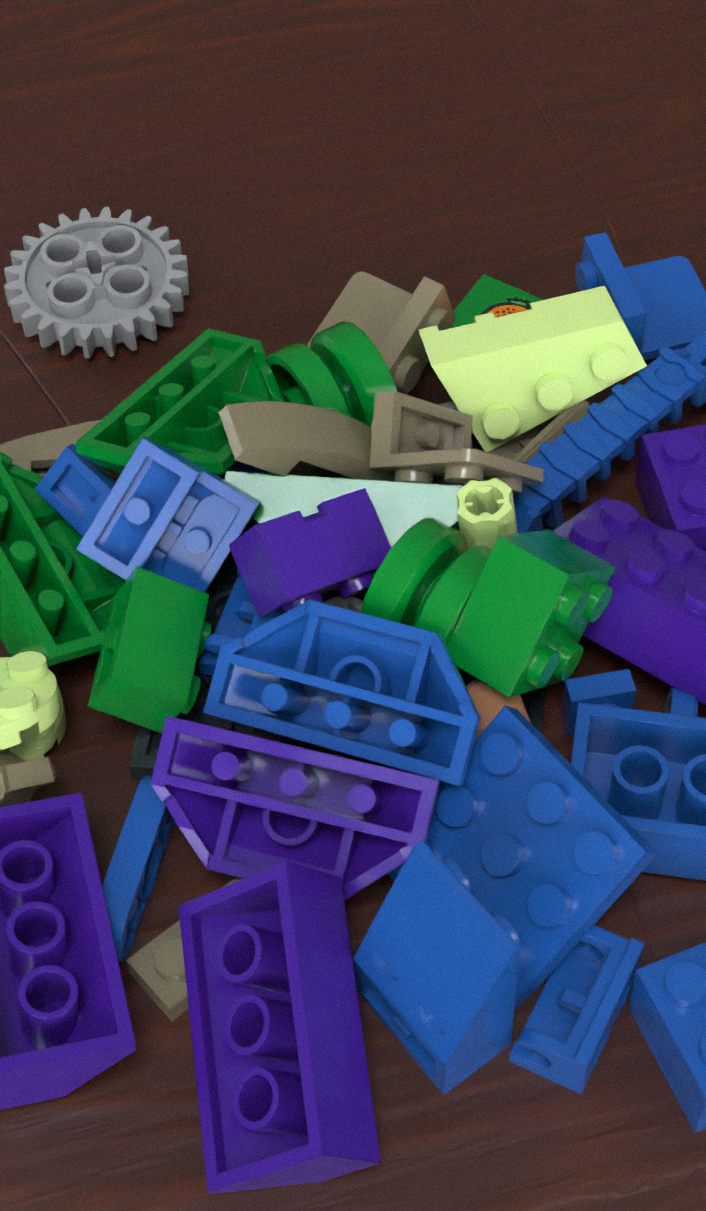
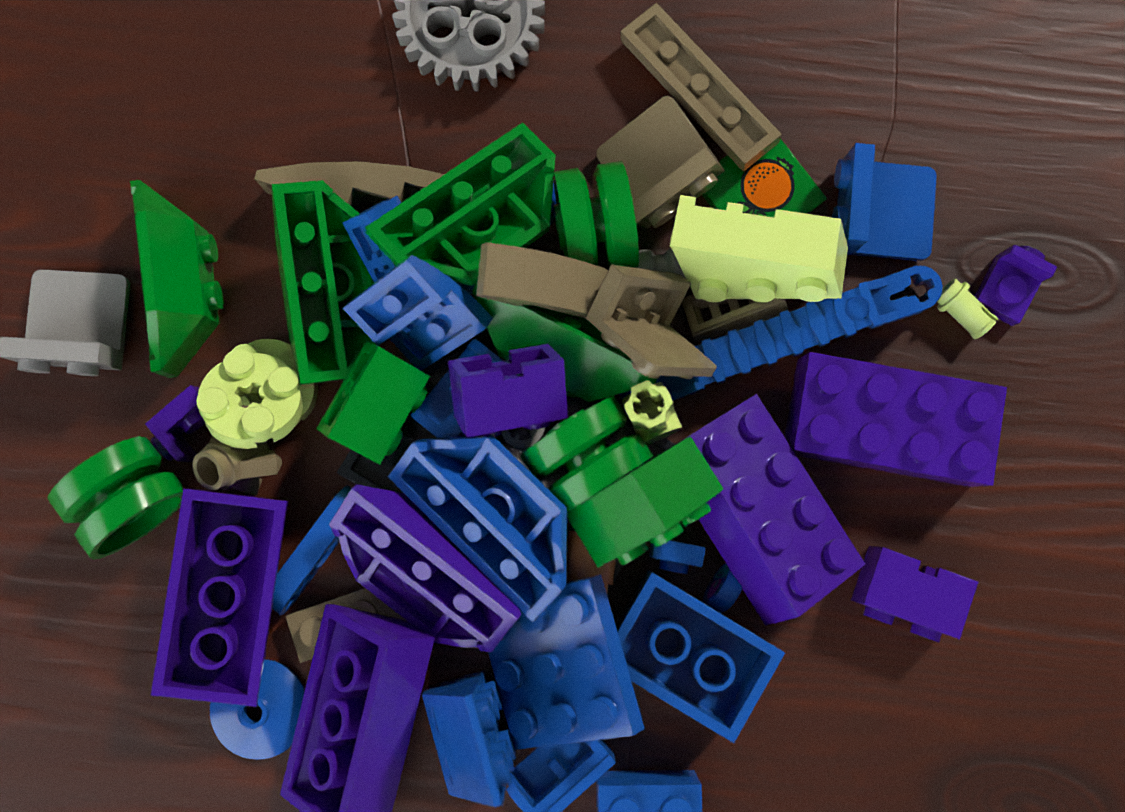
camera: 20 degrees right, 30 degrees up
none -> blue dish [210,659,305,760]
none -> dark tan plate [620,3,782,172]

